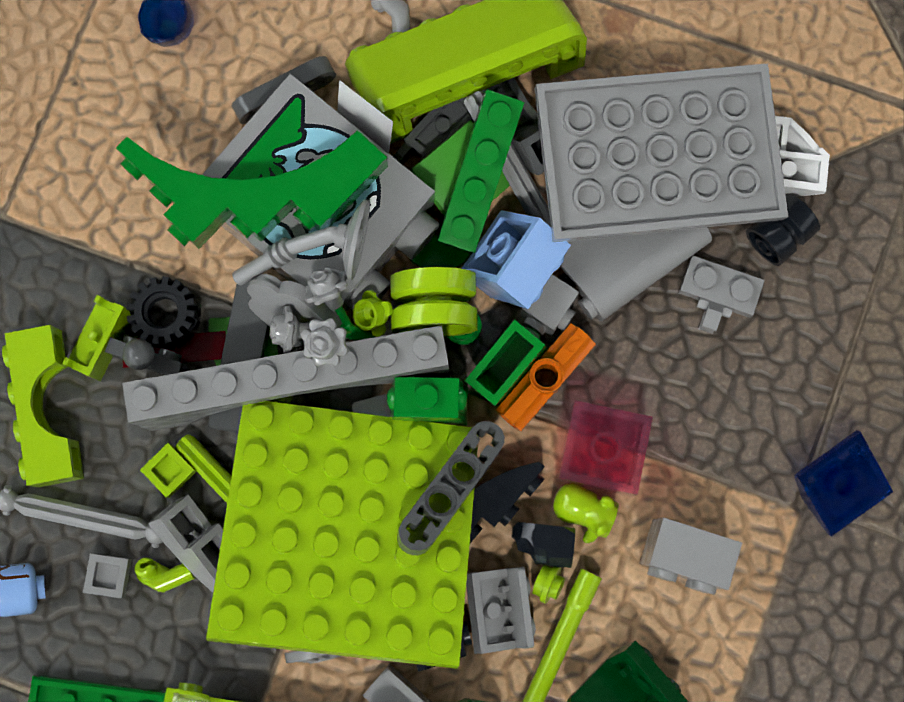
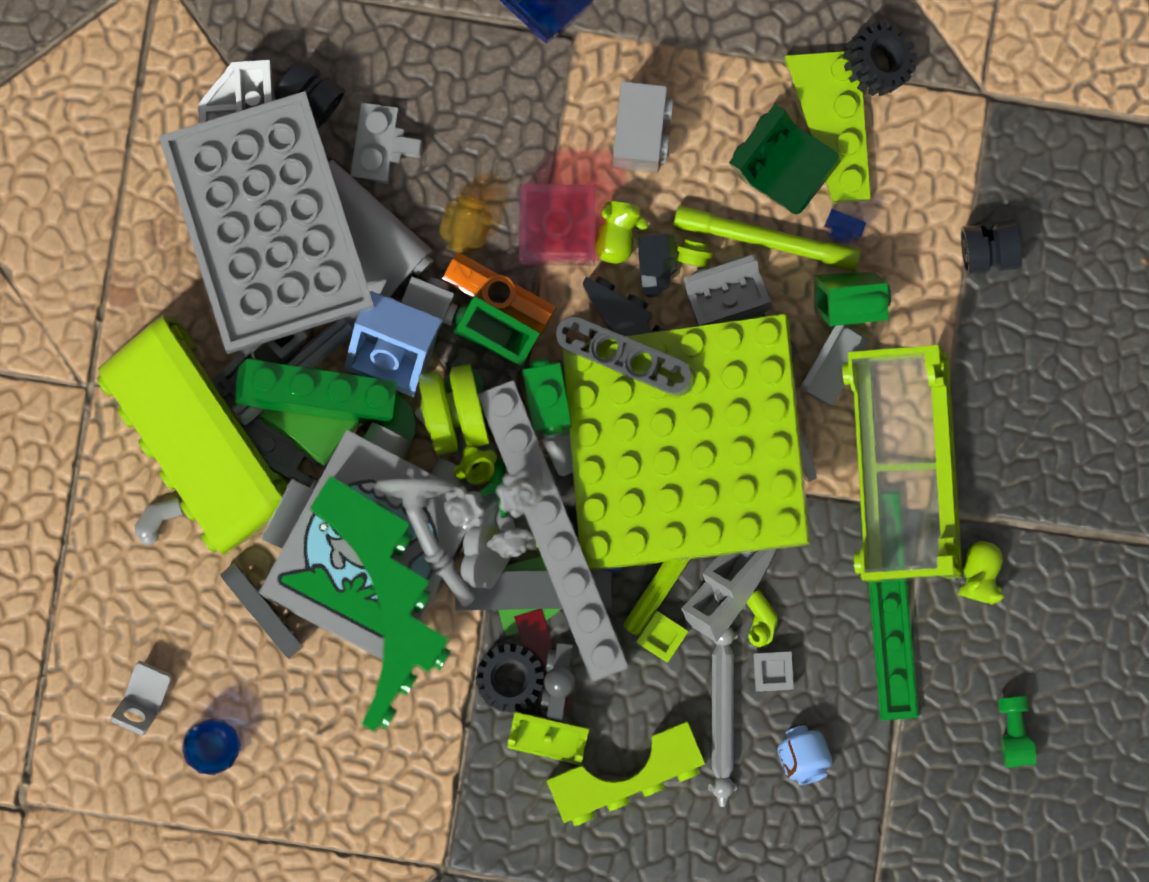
camera: 100 degrees left, 5 degrees up
none -> clear yellow head [439,196,492,254]

